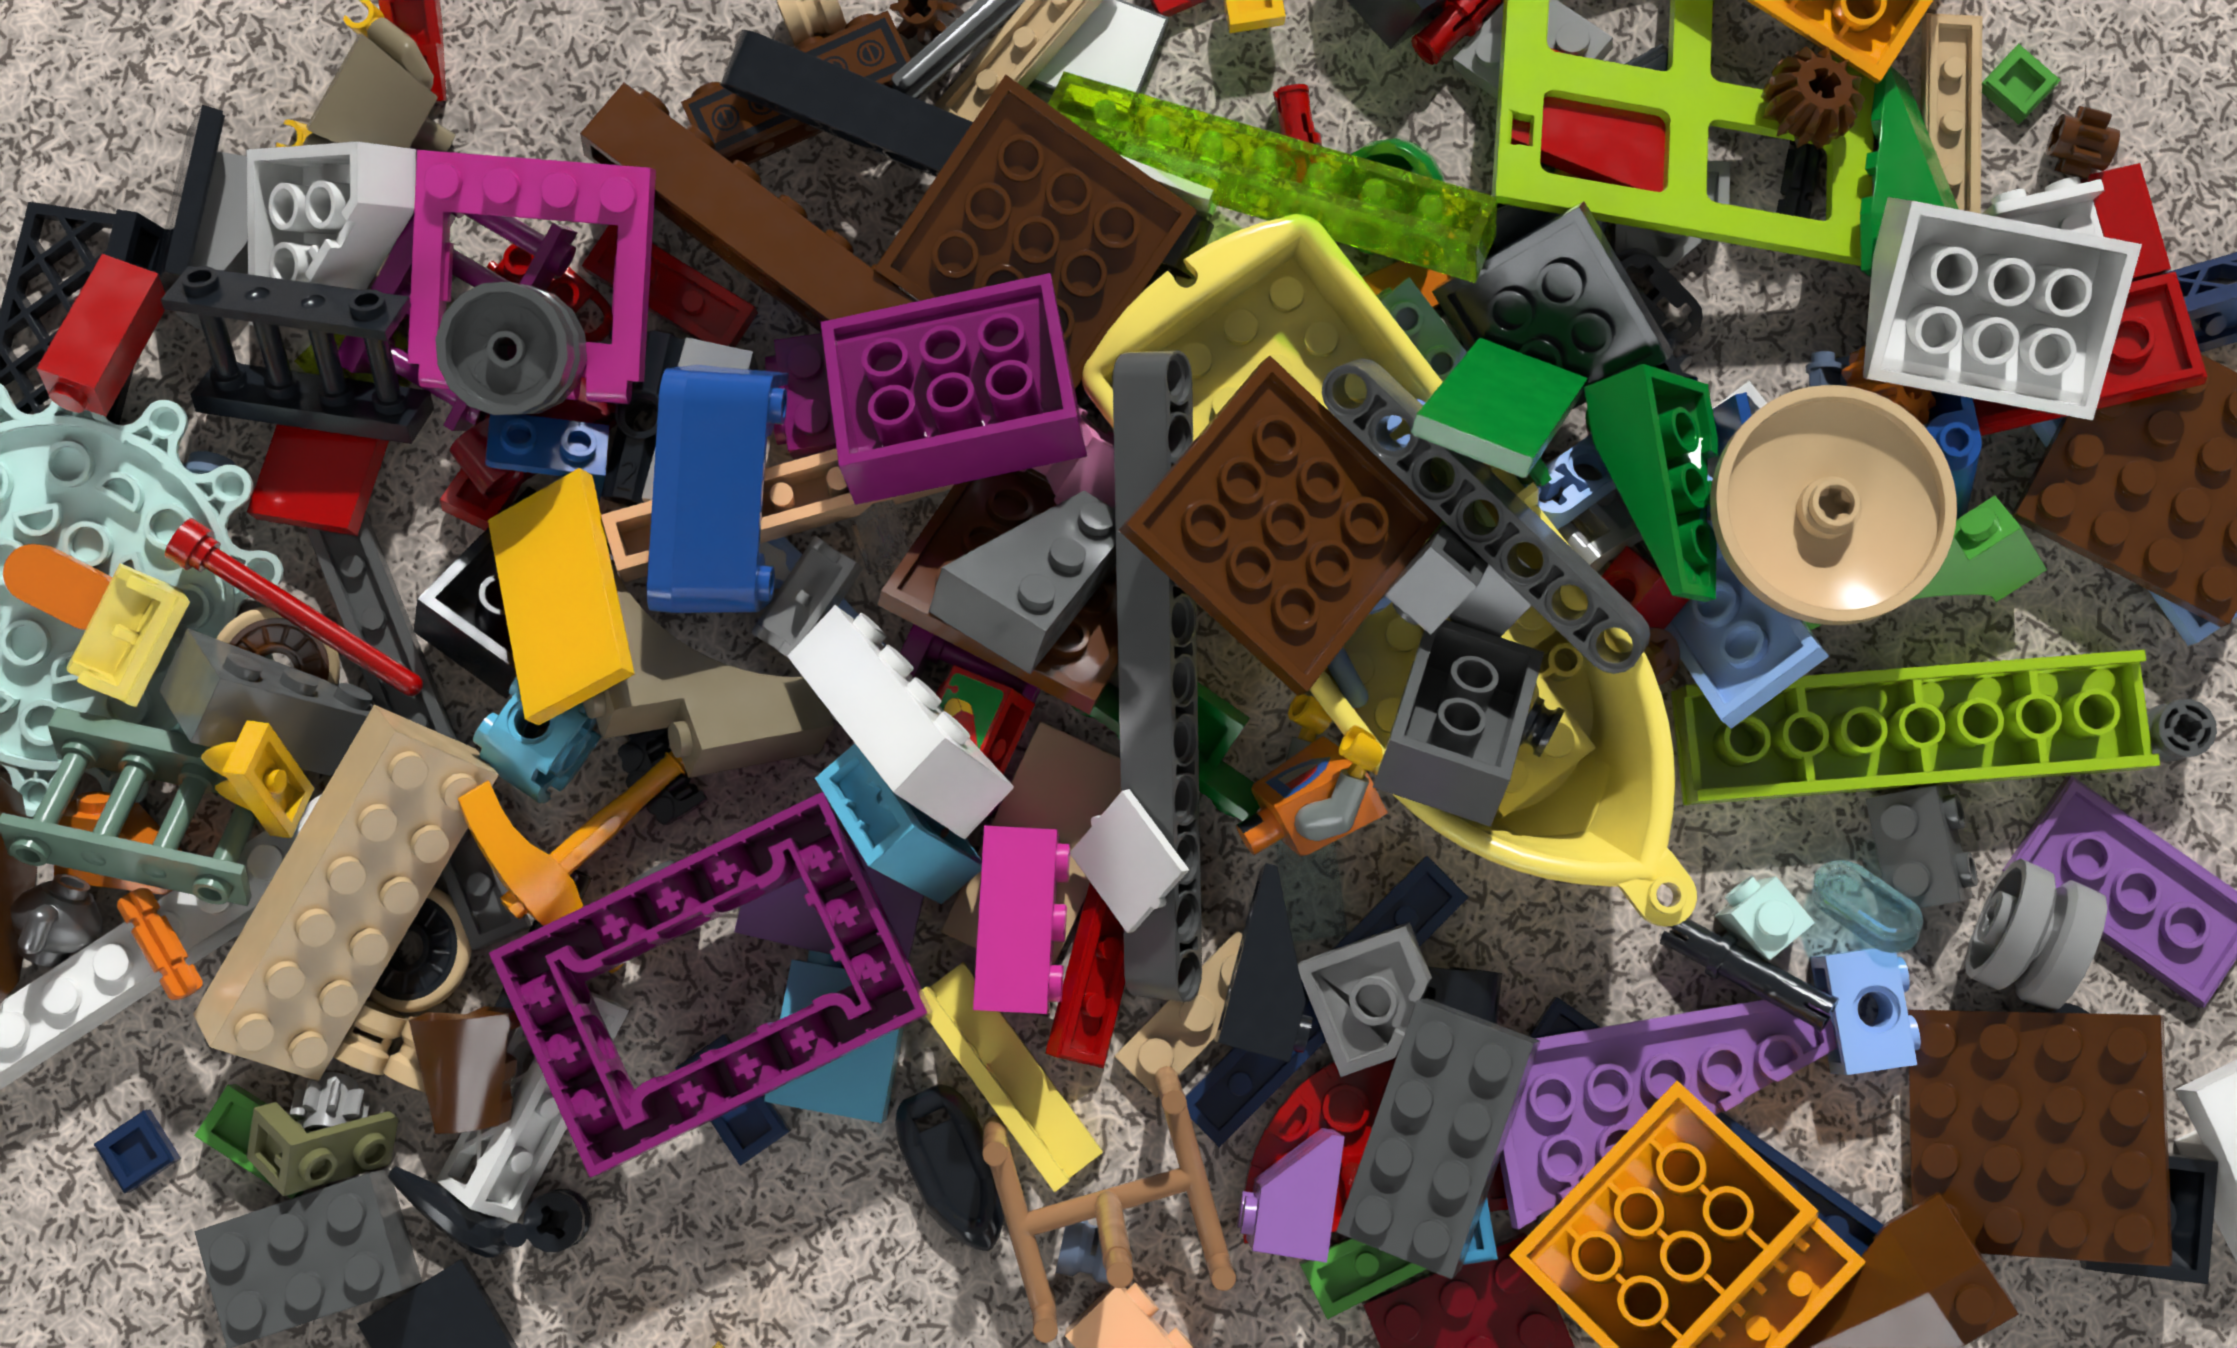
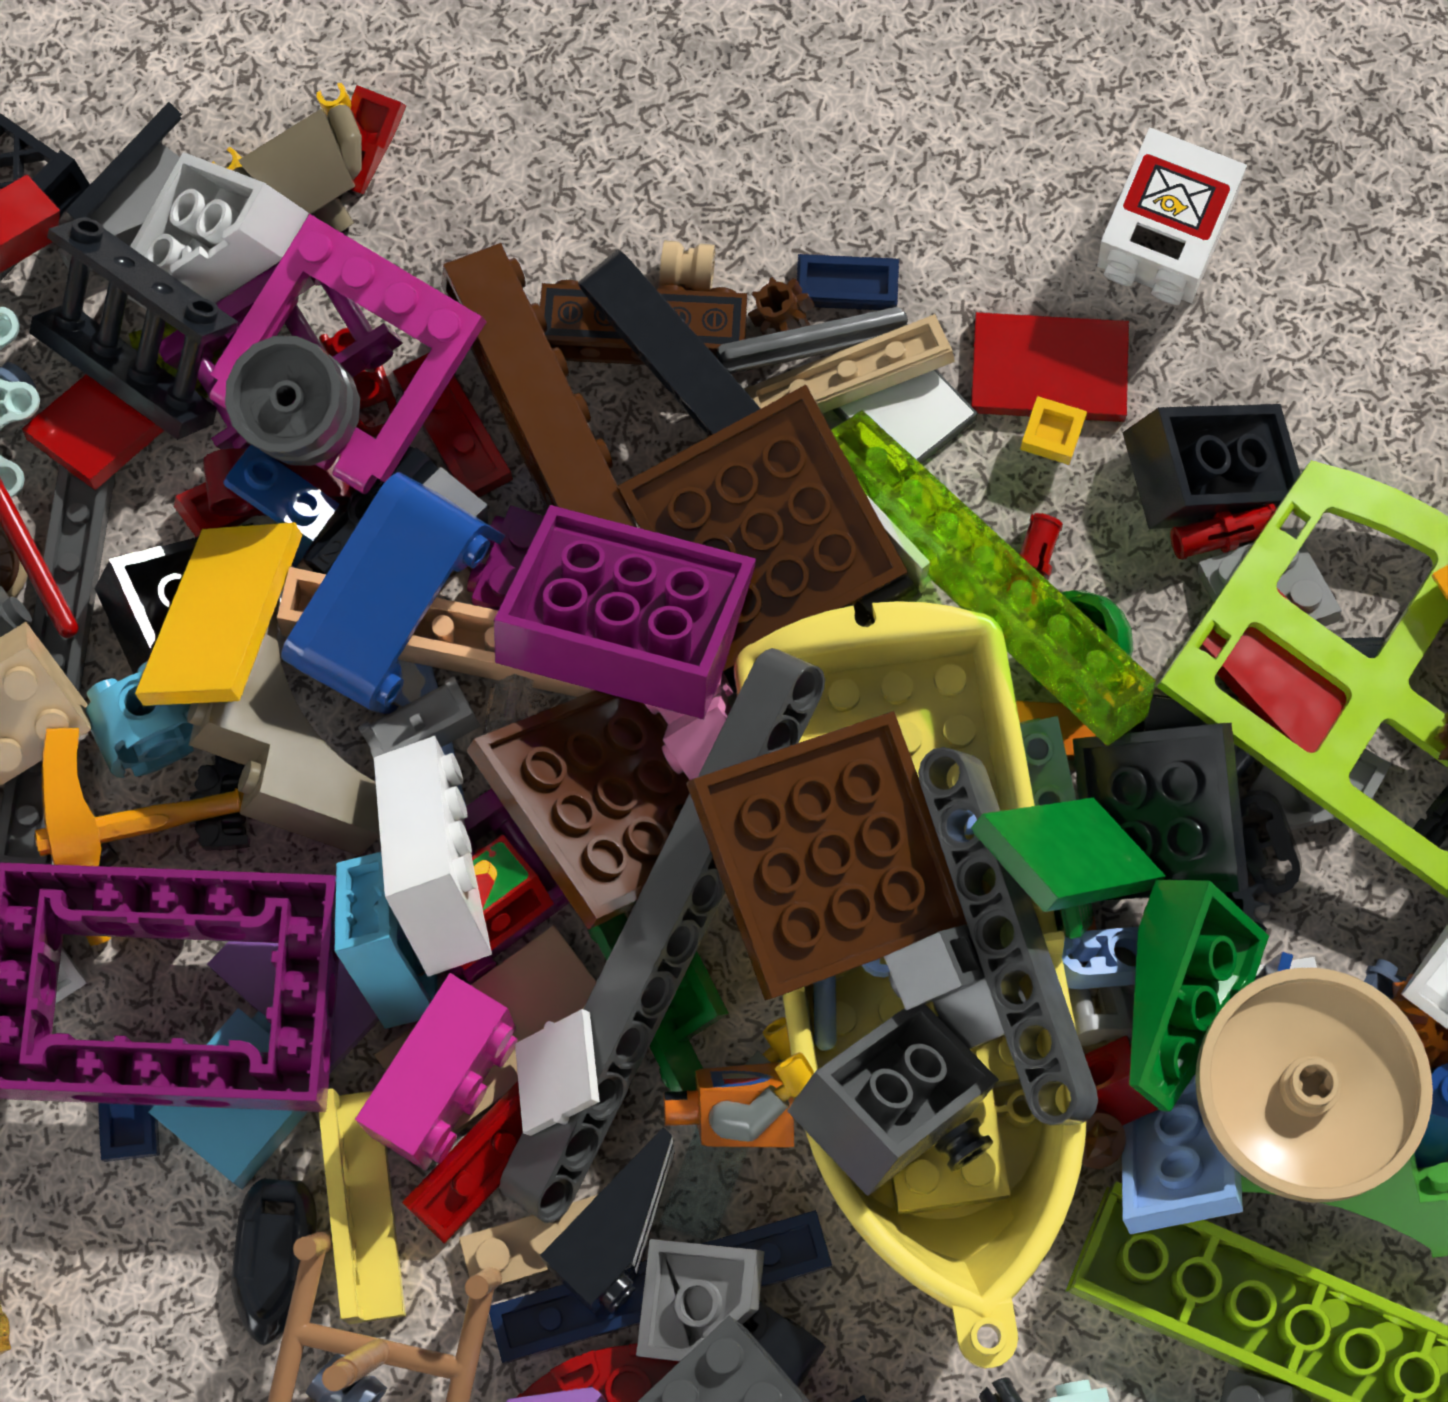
camera: 30 degrees right, 10 degrees down
dark grey wedge [929,491,1116,674] -> none

